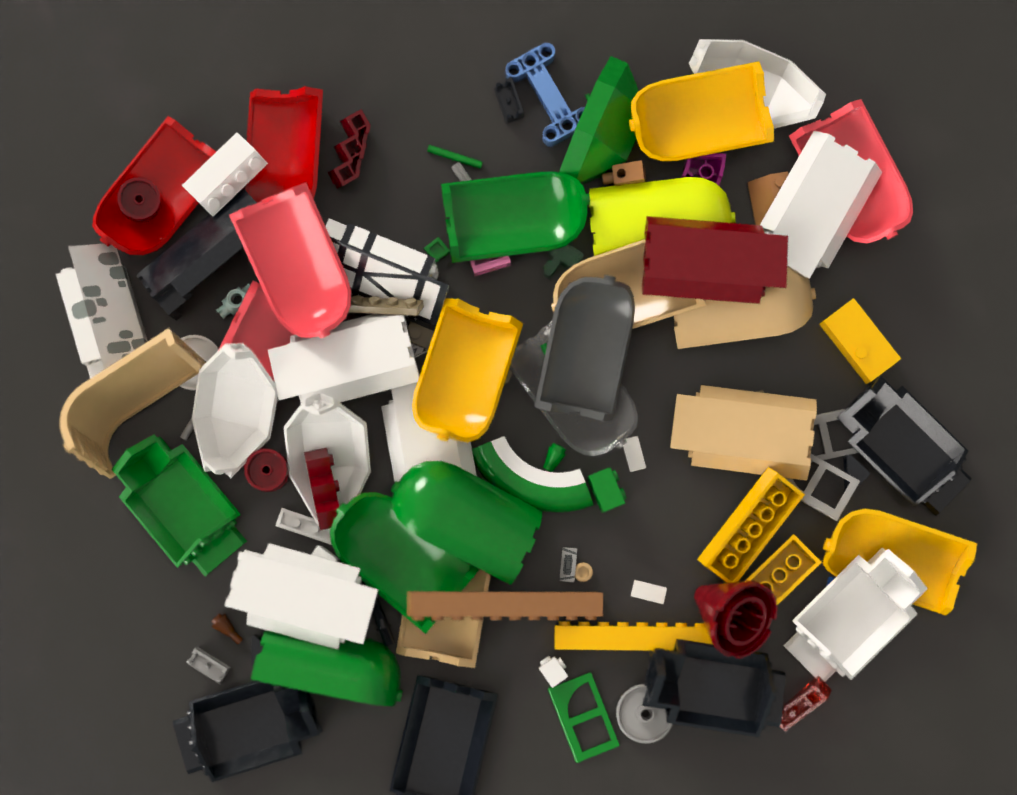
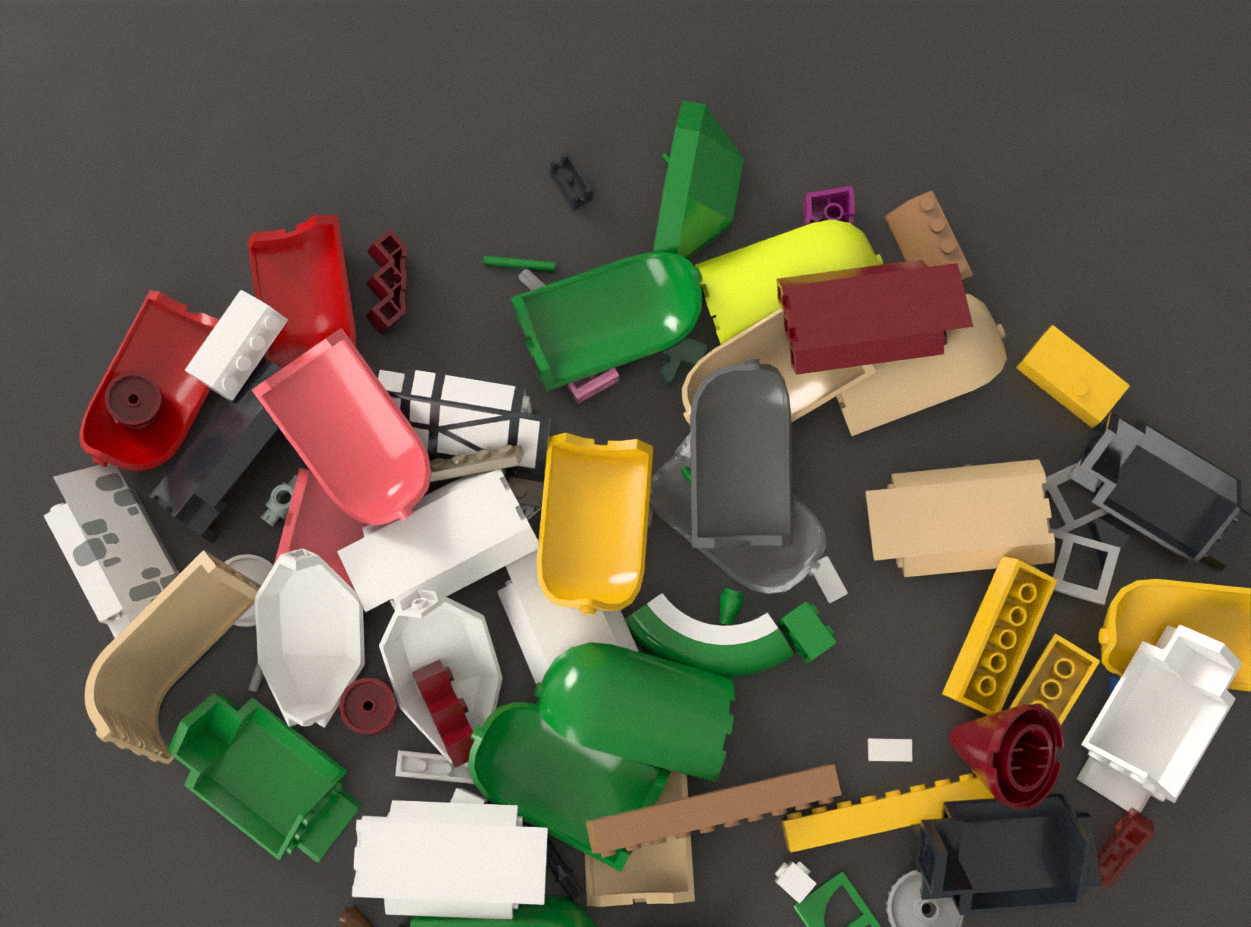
camera: 15 degrees left, 5 degrees down
green tile [424,237,450,263] -> none
medium blue beam [506,43,585,146] -> none
sticker [560,547,577,582] -> none
tan tile [575,562,593,582] -> none
medium nougat torso [602,160,647,186] -> none
yellow panel [629,61,774,161] -> none
white panel [689,39,826,129] -> none
white panel [760,131,882,279] -> none
coral panel [789,99,913,244] -> none

